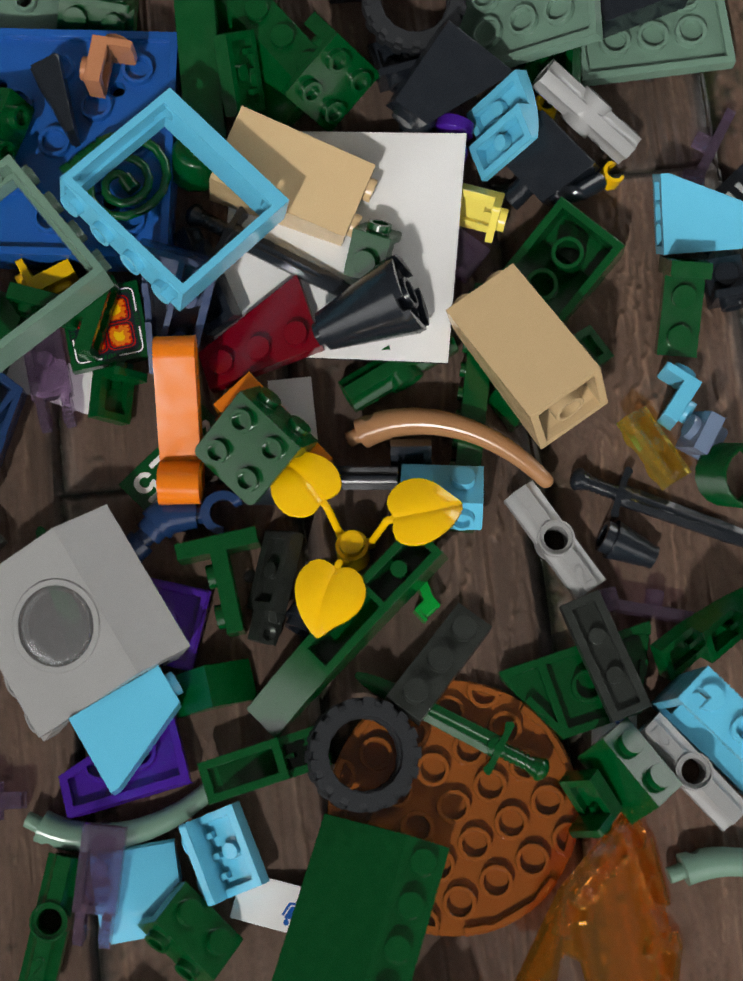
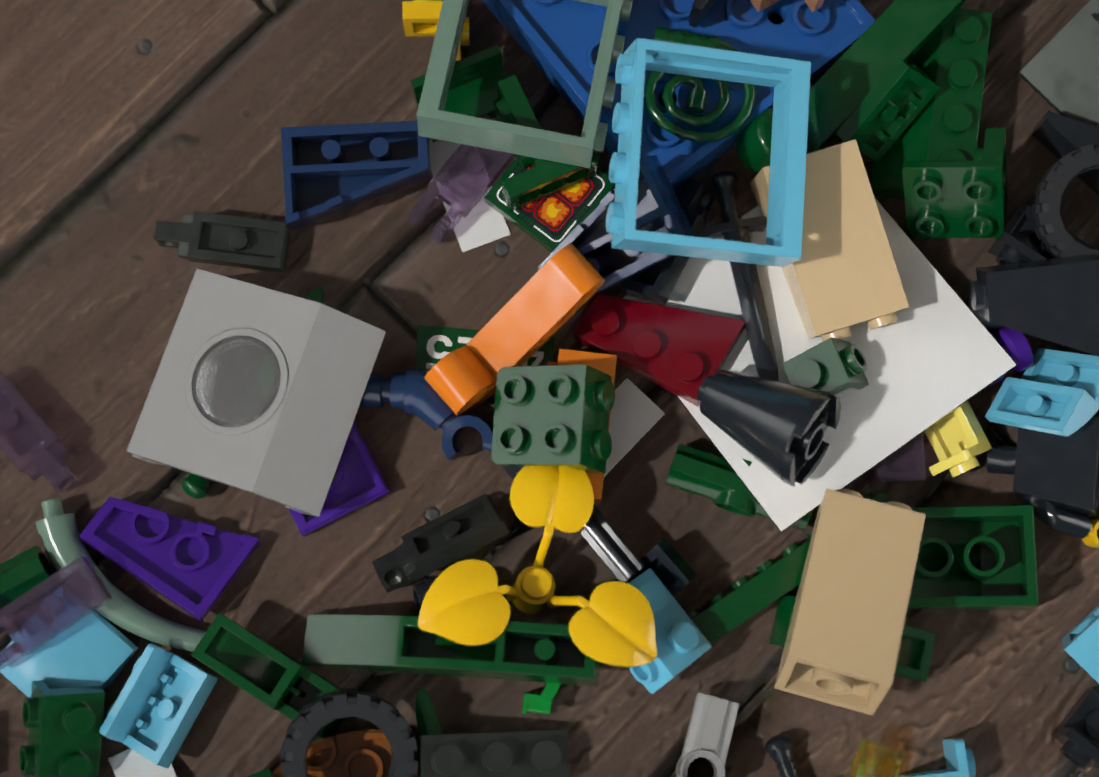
camera: 45 degrees right, 0 degrees up
yellow bracket [14,258,79,294] -> none
medium azure slope [68,665,184,796] -> none
dark green bracket [88,362,148,426] -> none
dark green bracket [174,526,261,637] -> none
dark green slope [175,658,257,718] -> none
medium nougat animal [345,407,554,488] -> none
dark green bracket [654,256,714,358] -> none

